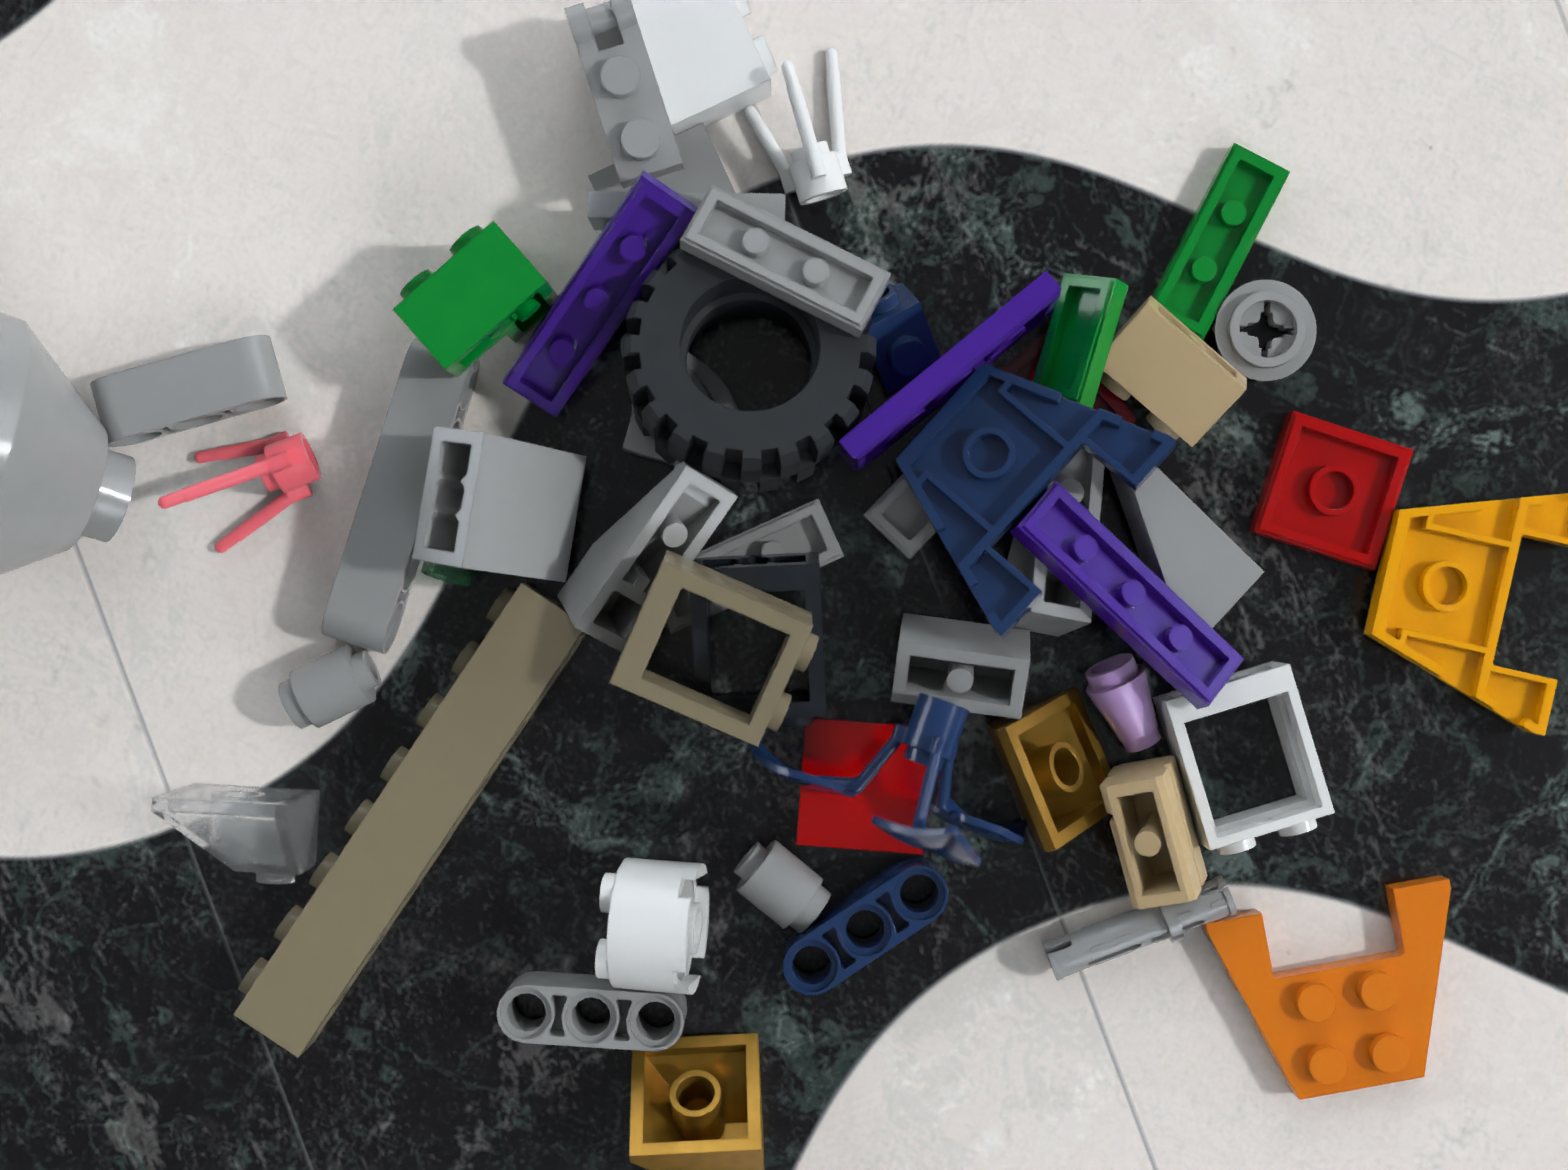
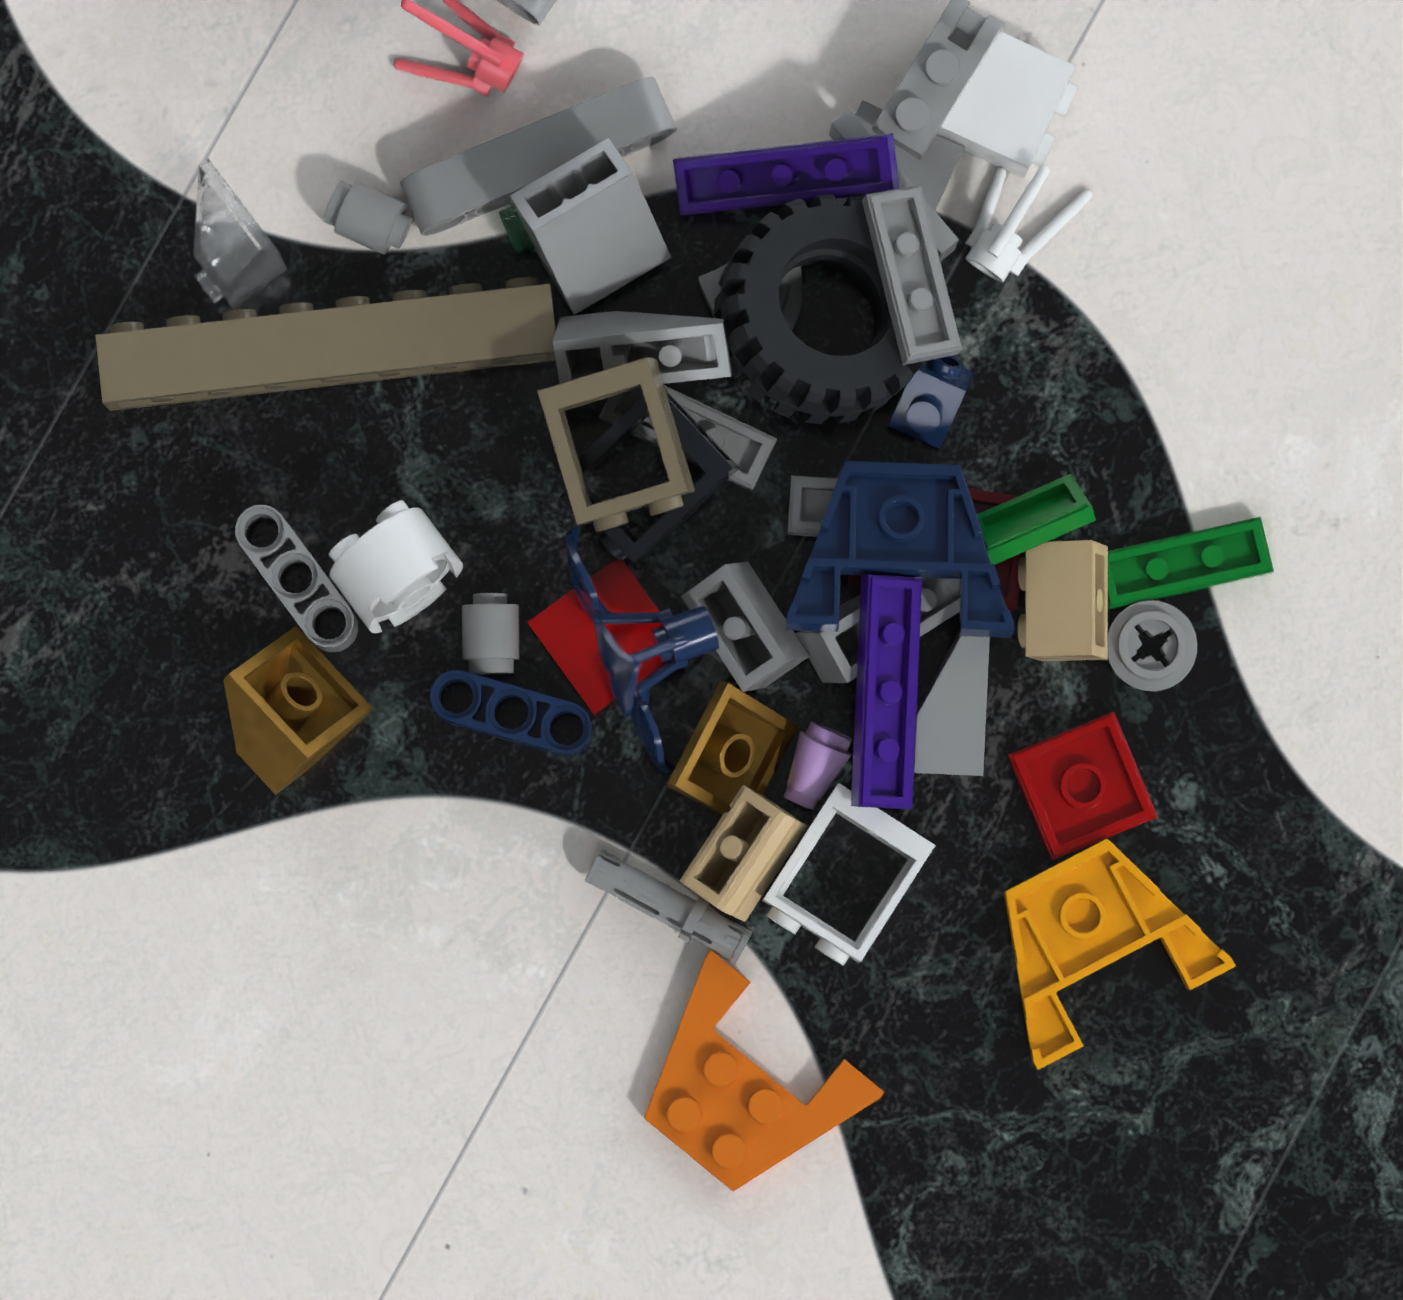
camera: 45 degrees right, 5 degrees down
green brick [392,221,558,377] -> none
dark purple tile [839,270,1062,473] -> none

